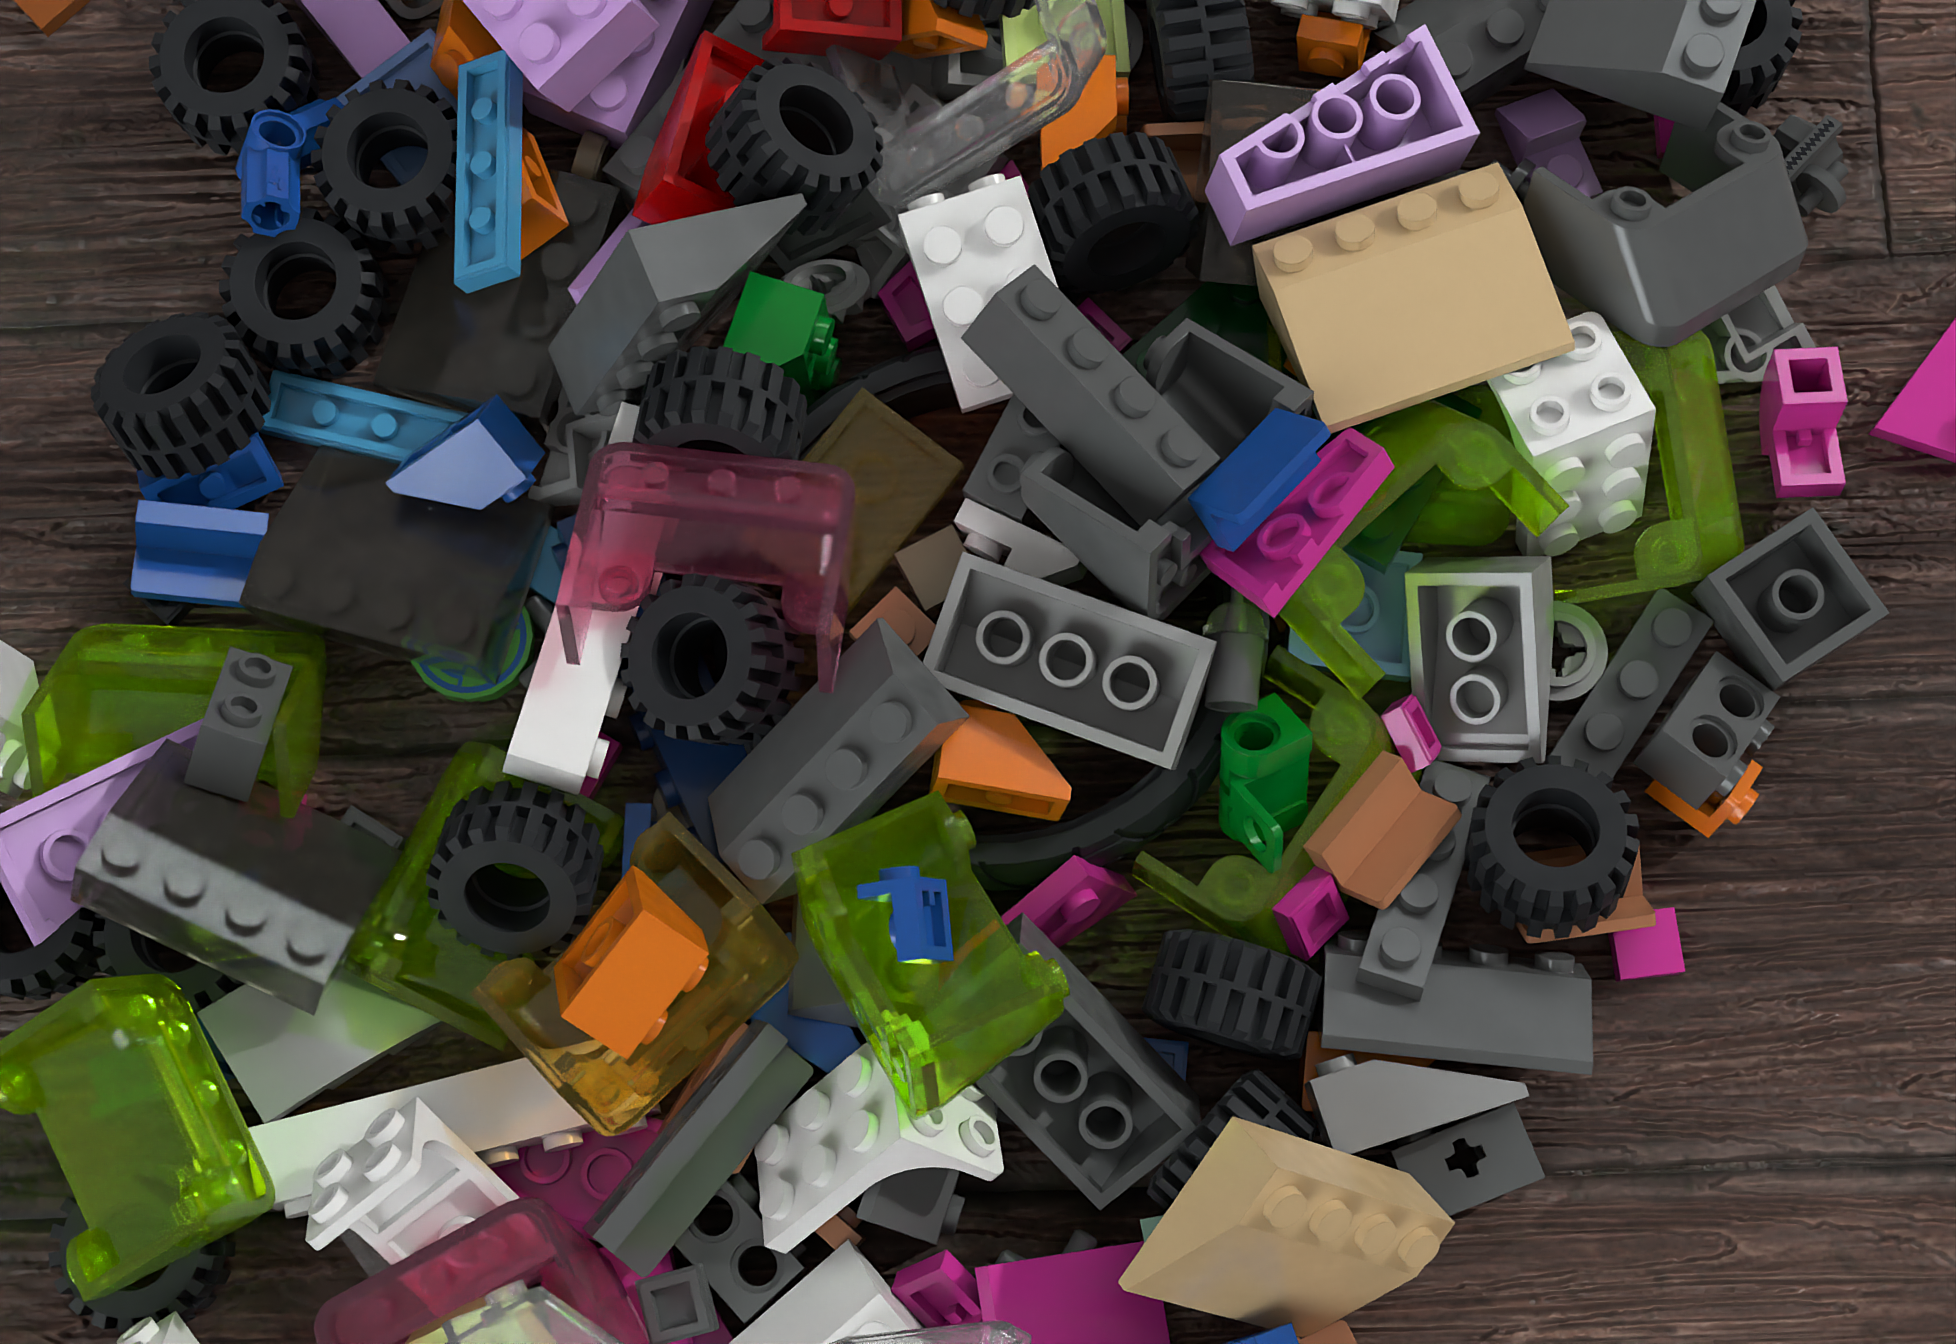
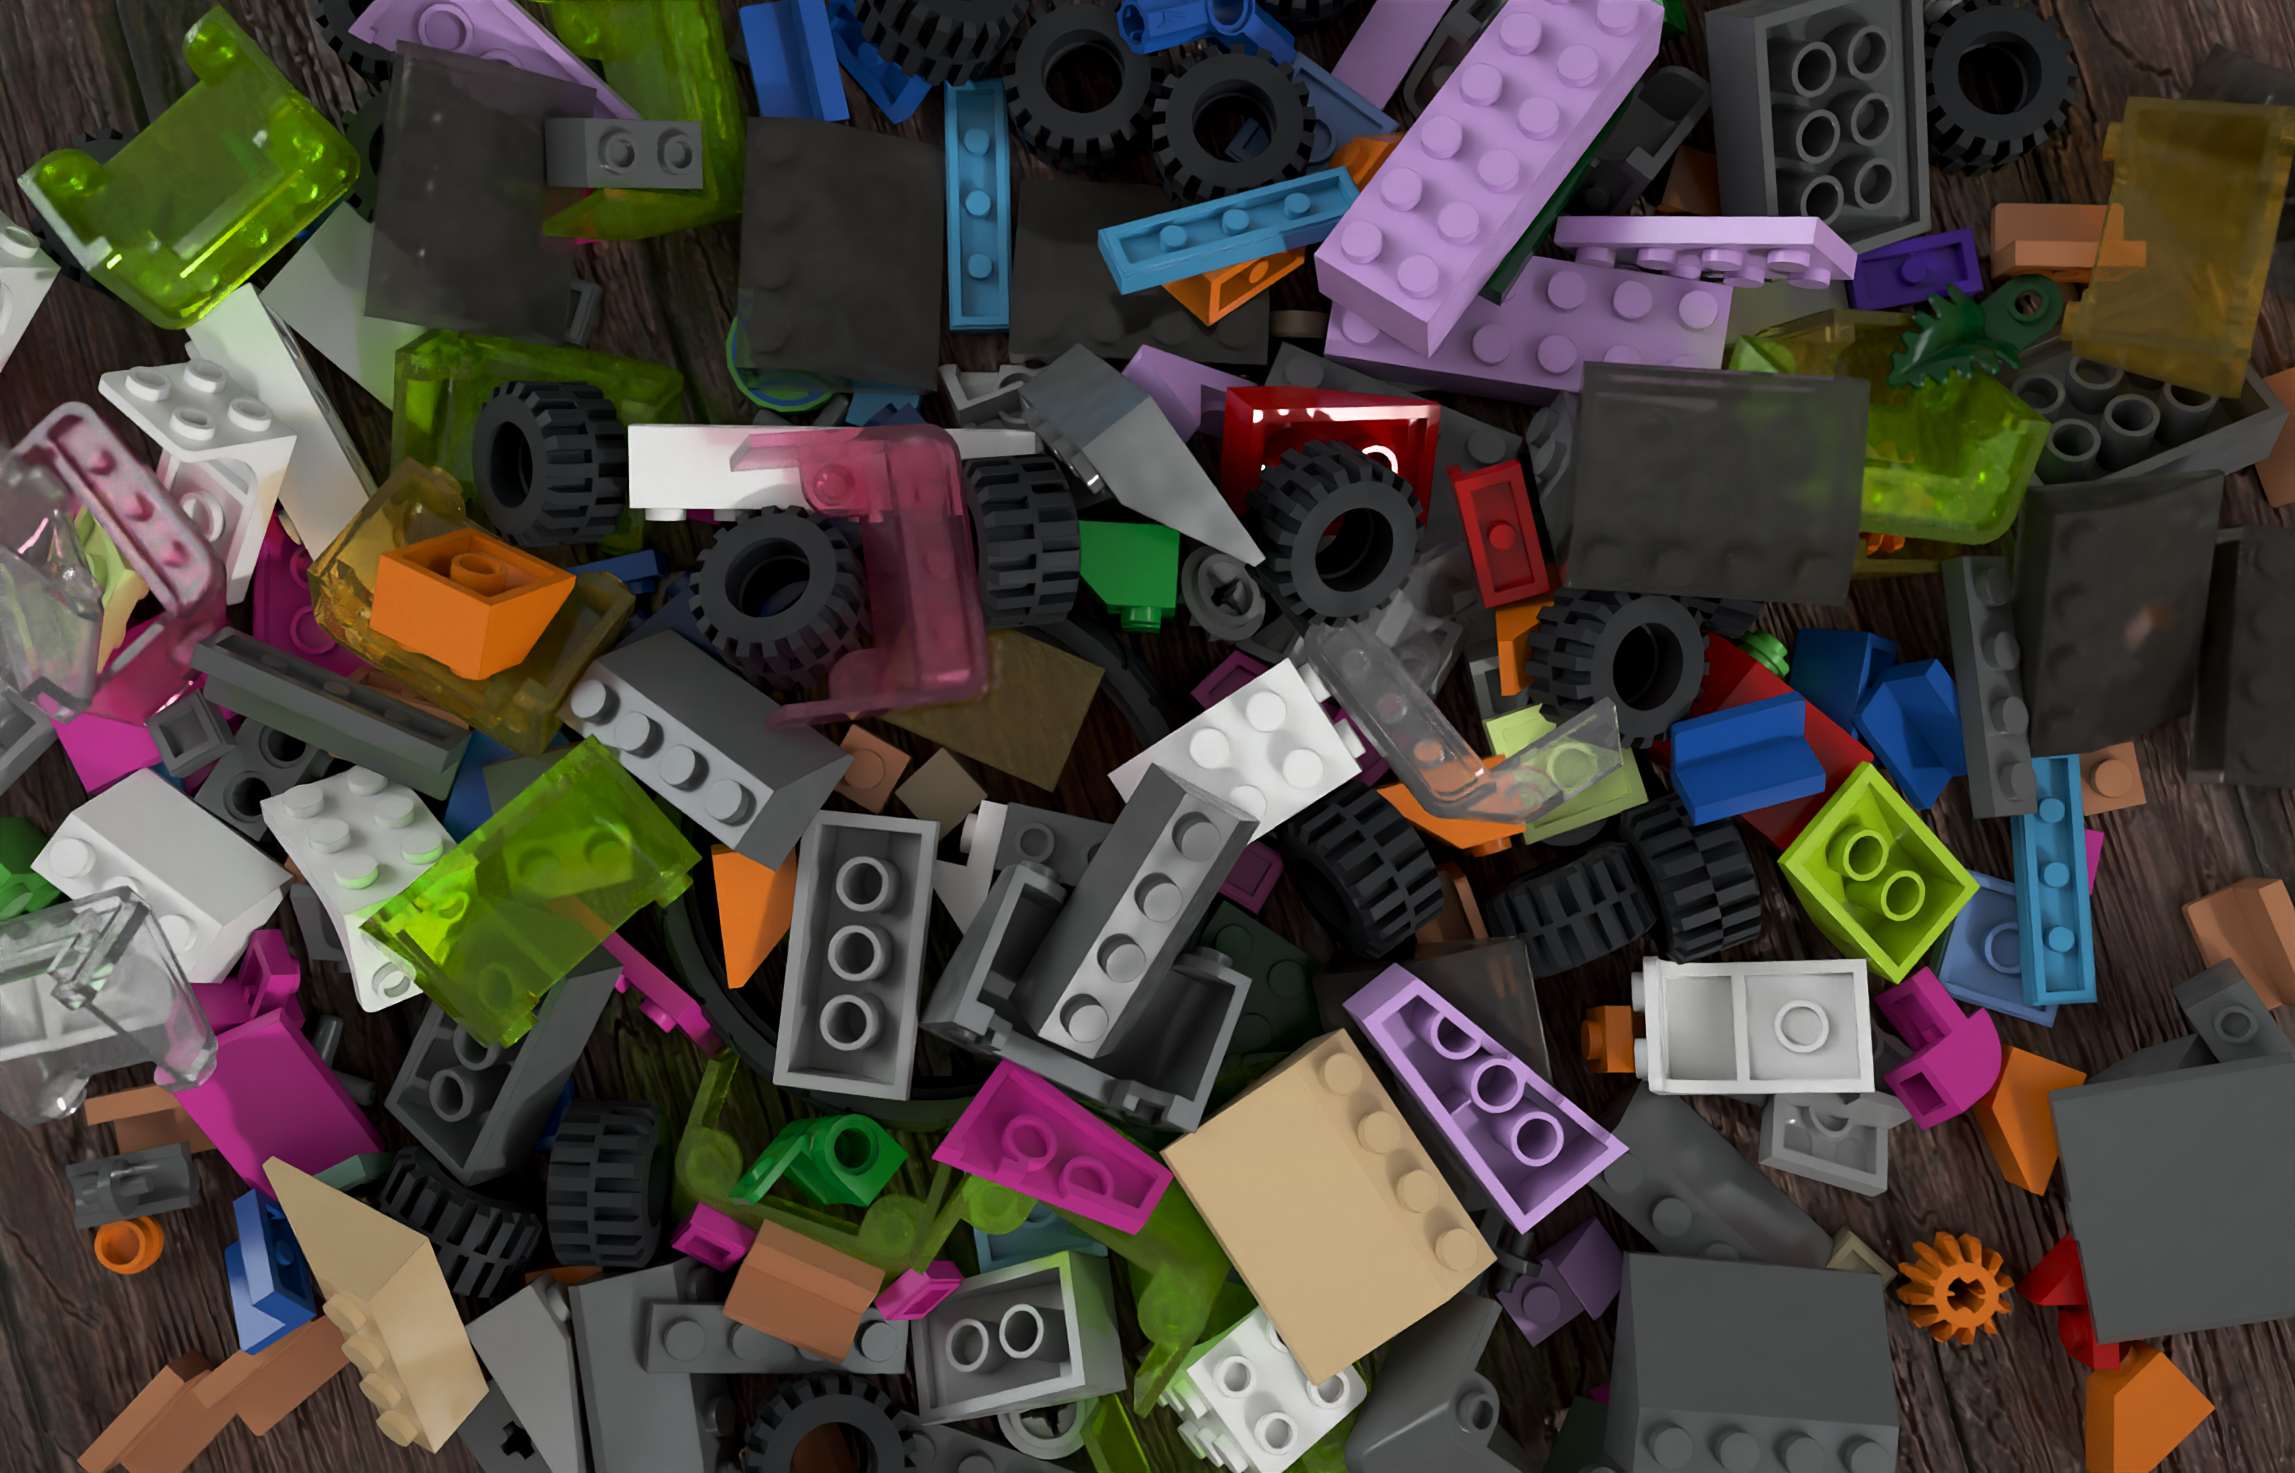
camera: 70 degrees right, 10 degrees up
slope [385,394,545,510] -> none
blue bracket [856,866,954,964] -> none
blue panel [1187,408,1331,552] -> none
dark grey piece [1202,587,1268,713] -> none

